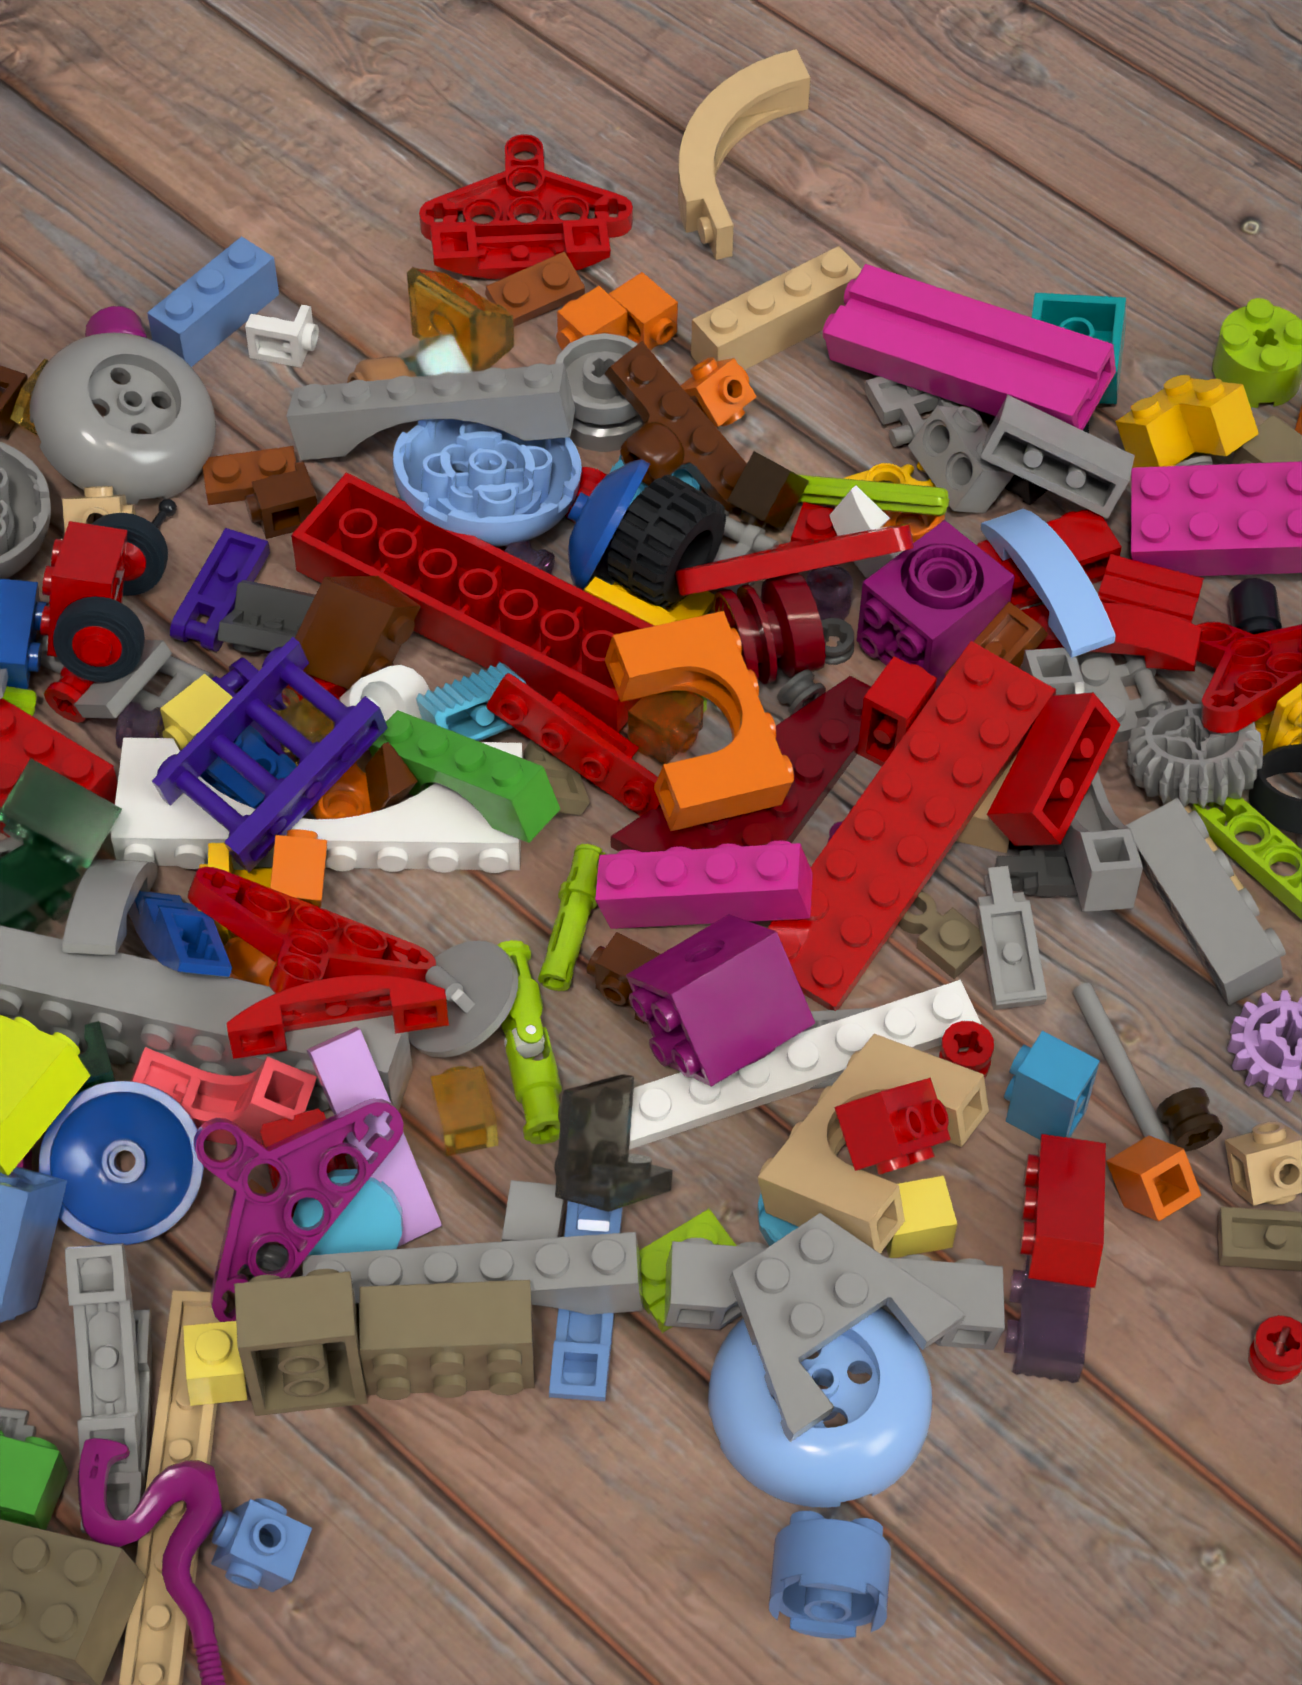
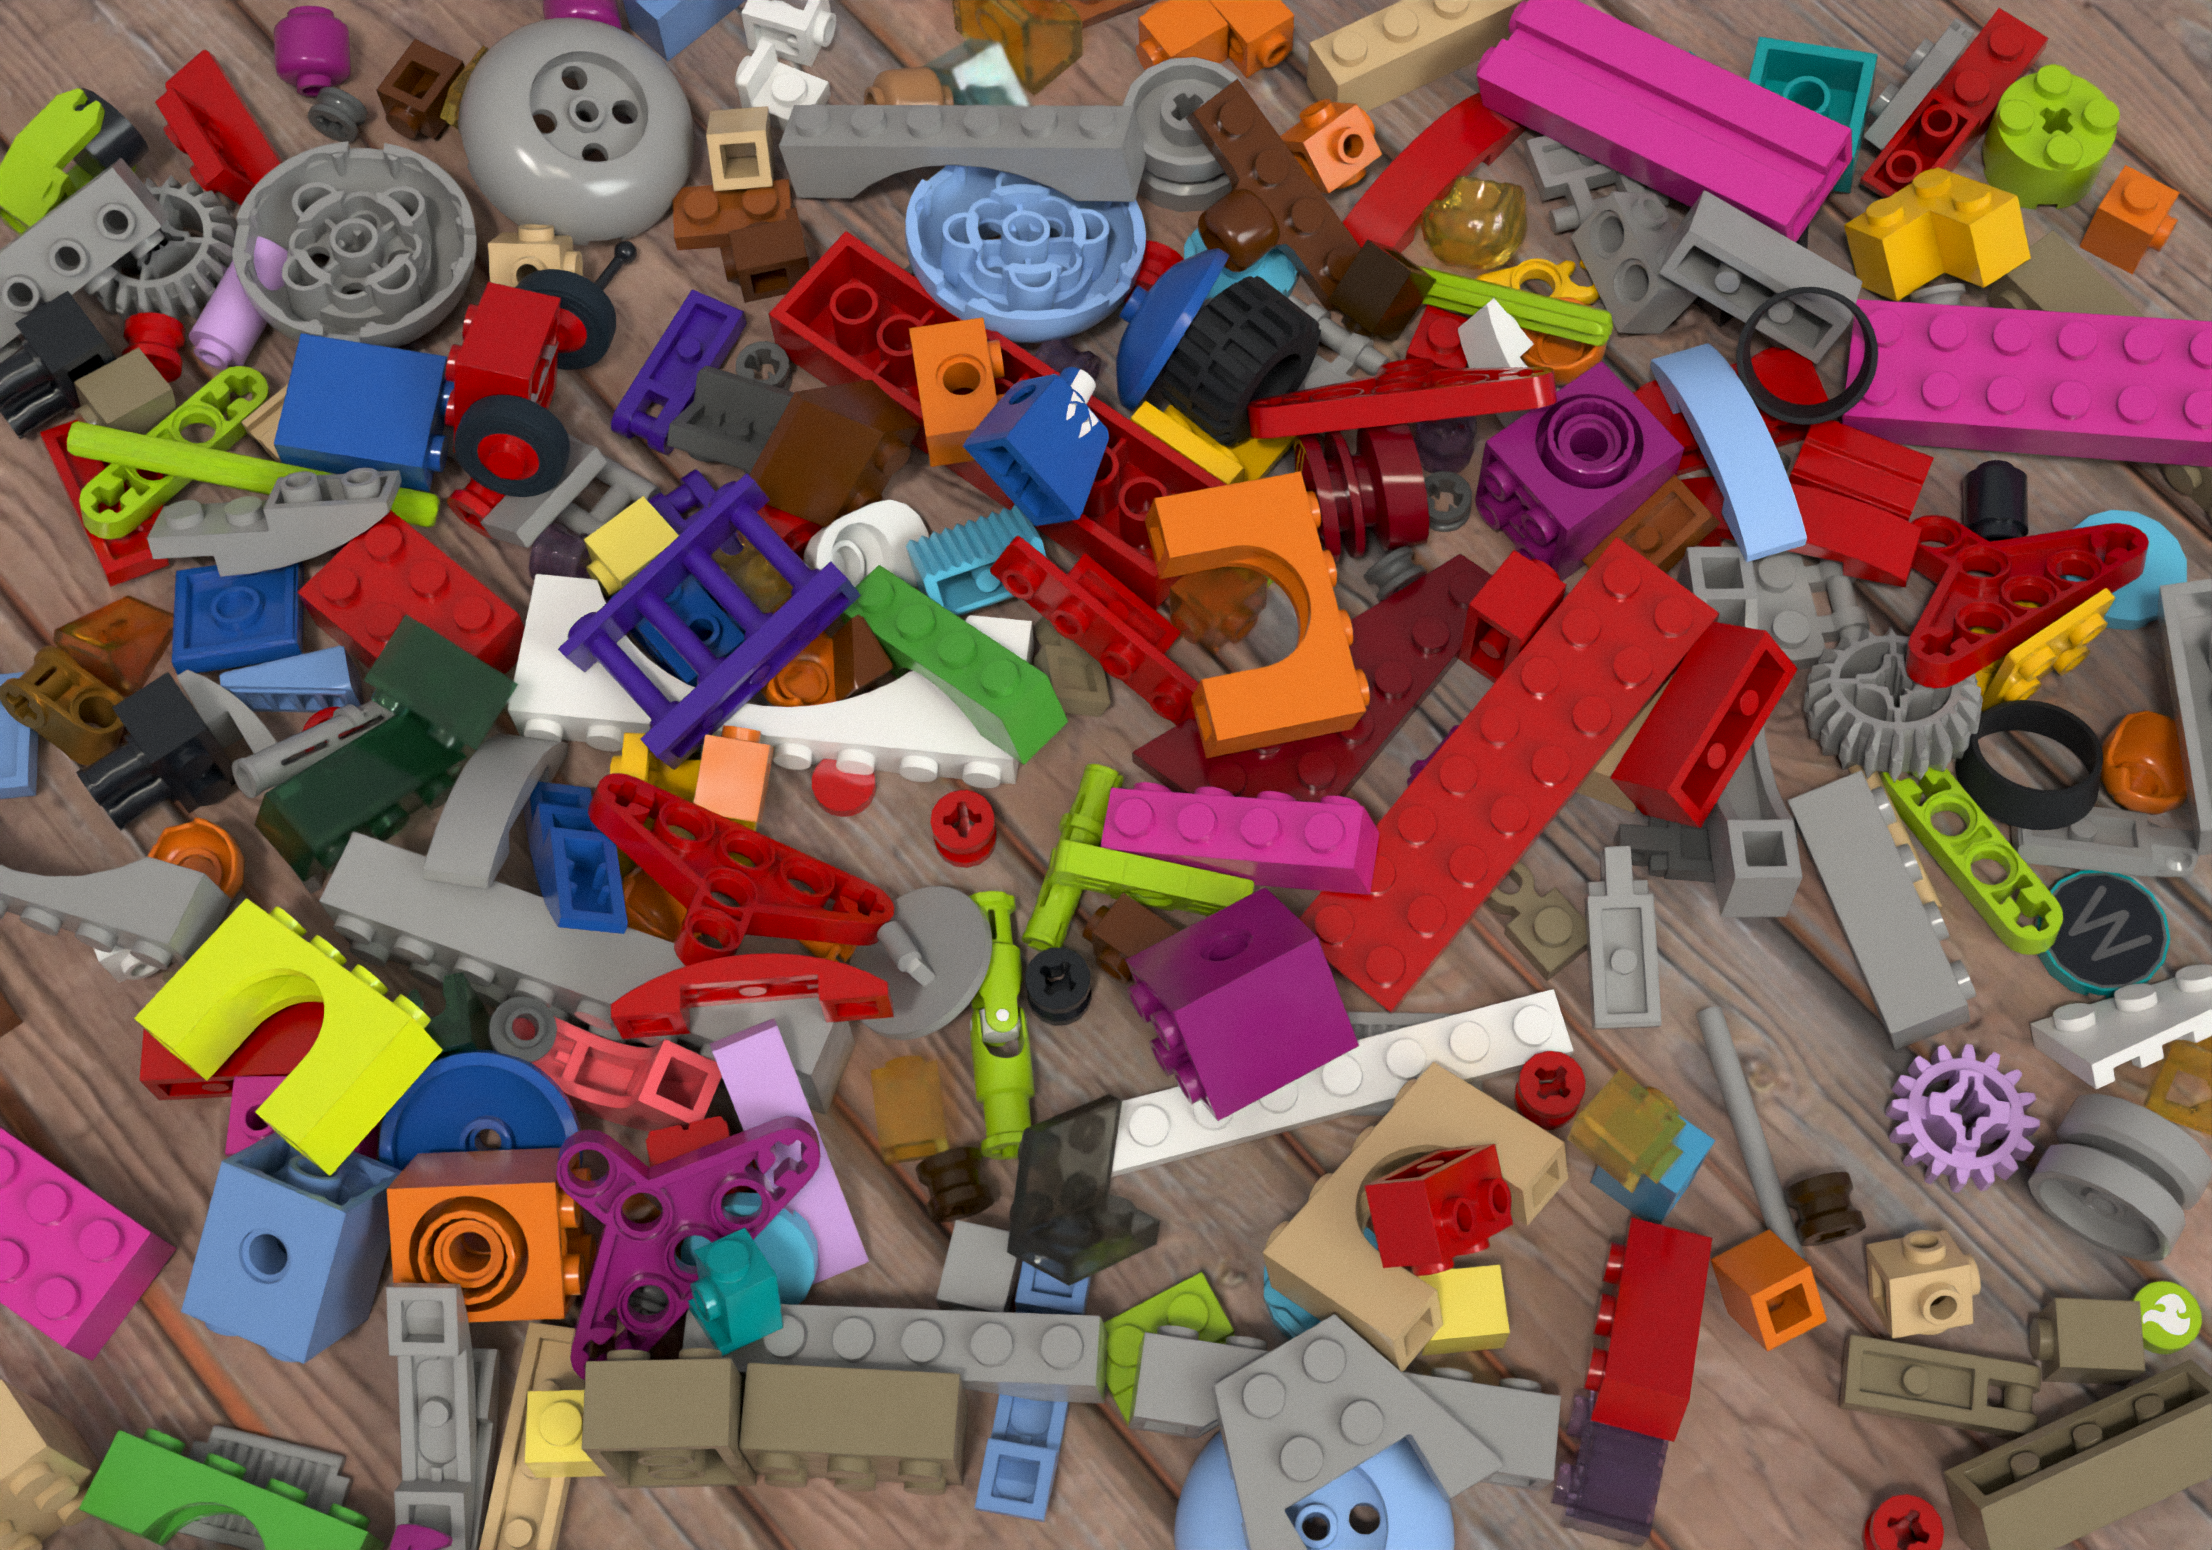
camera: 10 degrees right, 10 degrees up
none -> orange brick [387,1148,597,1322]
none -> dark grey plate [488,996,557,1063]
none -> teal brick [688,1228,783,1356]
none -> tan brick [706,106,775,191]
none -> white bracket [735,39,831,131]
none -> dark grey bush [736,341,792,391]
none -> red tile [812,759,876,817]
none -> orange brick [909,317,1005,467]
none -> dark brown wheel [916,1147,995,1223]
none -> red wheel [930,790,997,868]
none -> blue torso [963,367,1109,526]
none -> black wheel [1025,947,1092,1026]
none -> lime piece [1046,840,1254,916]
none -> red slope [1342,92,1526,253]
none -> clear yellow hair [1420,176,1527,271]
none -> clear yellow brick [1567,1069,1686,1193]
none -> black tyre [1736,287,1878,425]
none -> red slope [1860,8,2049,198]
none -> light grey plate [1863,18,1975,150]

